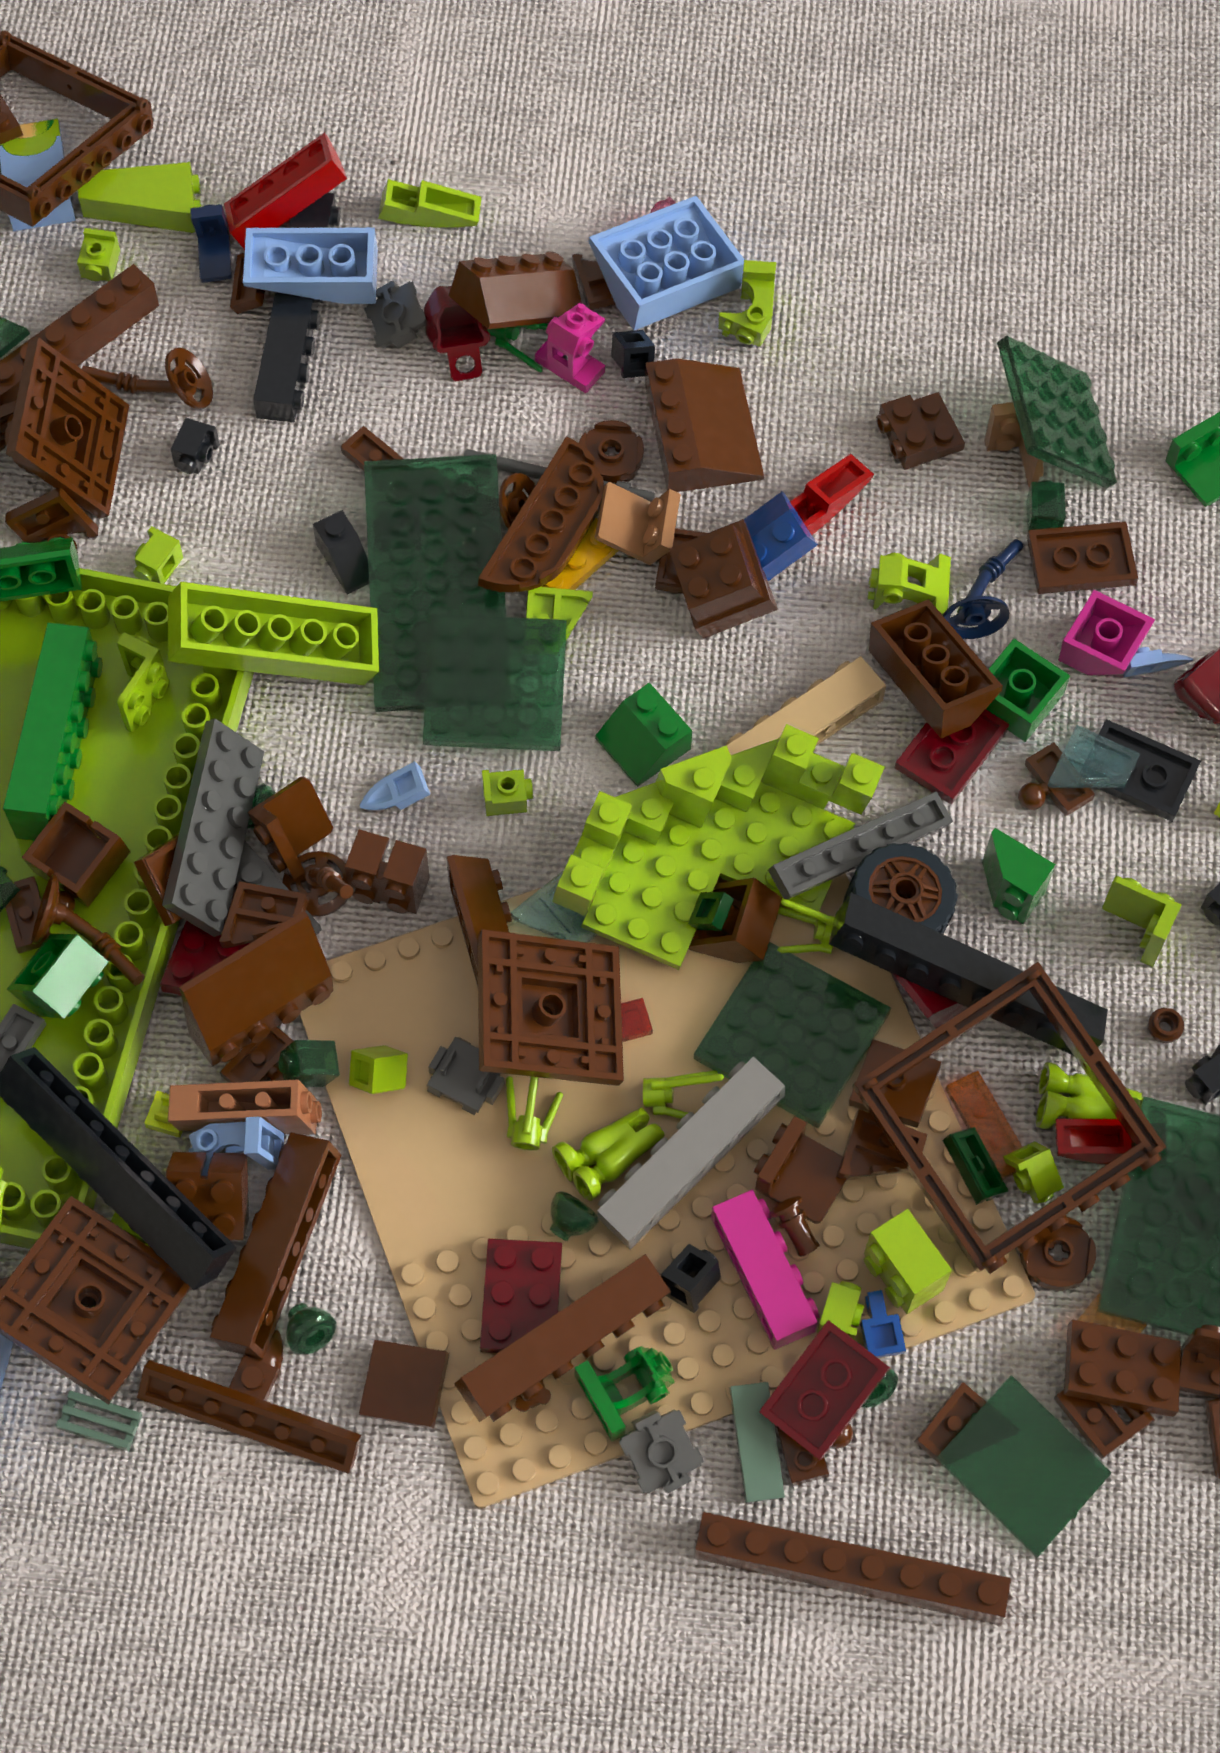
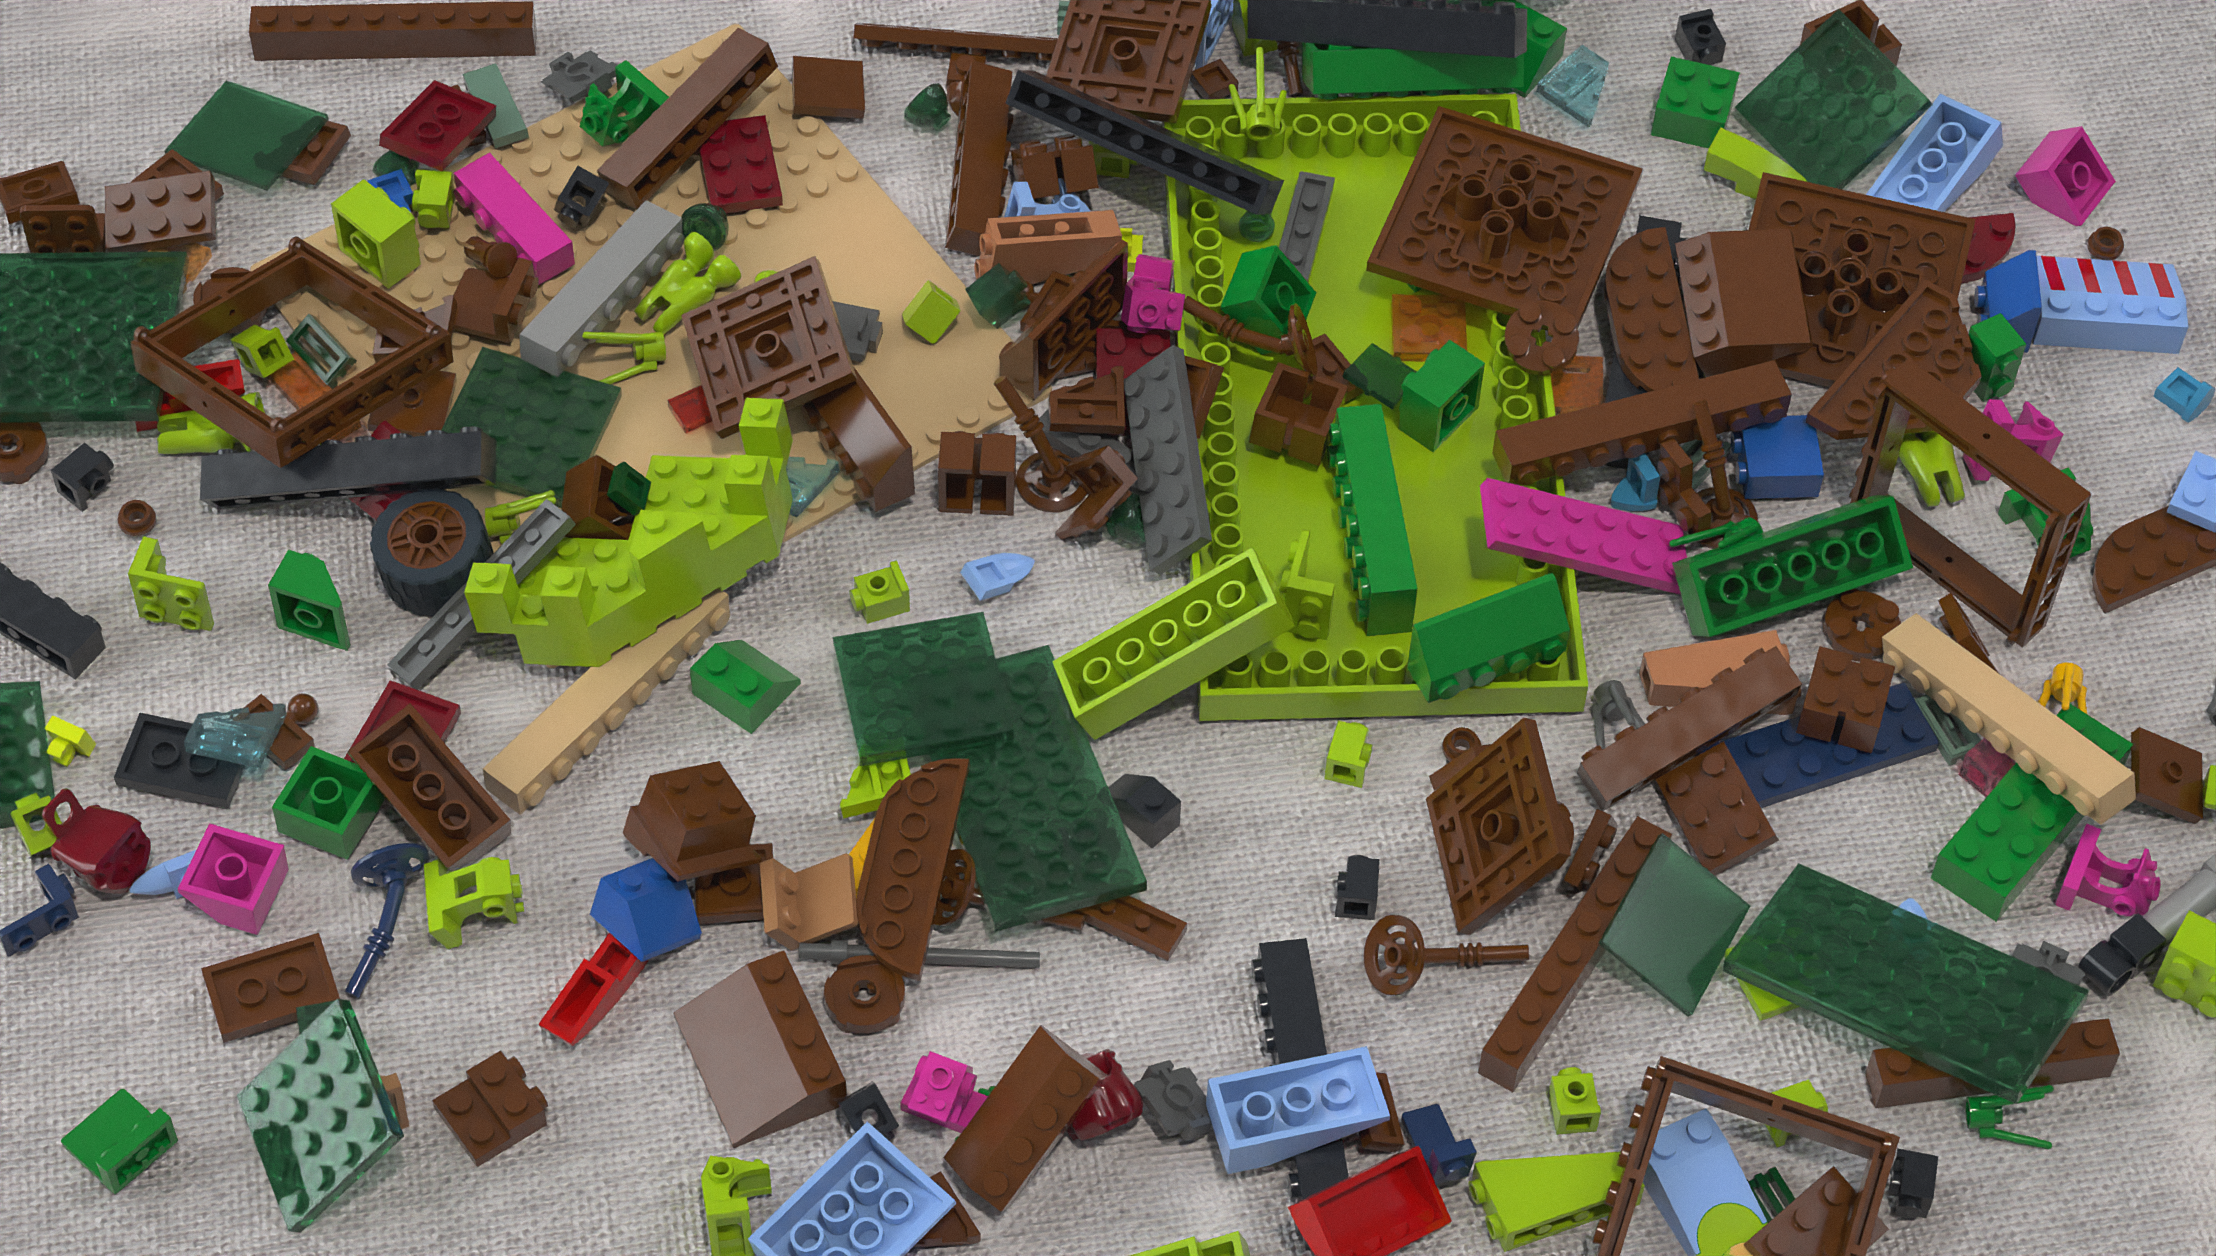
camera: 165 degrees right, 10 degrees down
none -> dark pink tile [1121,254,1186,333]

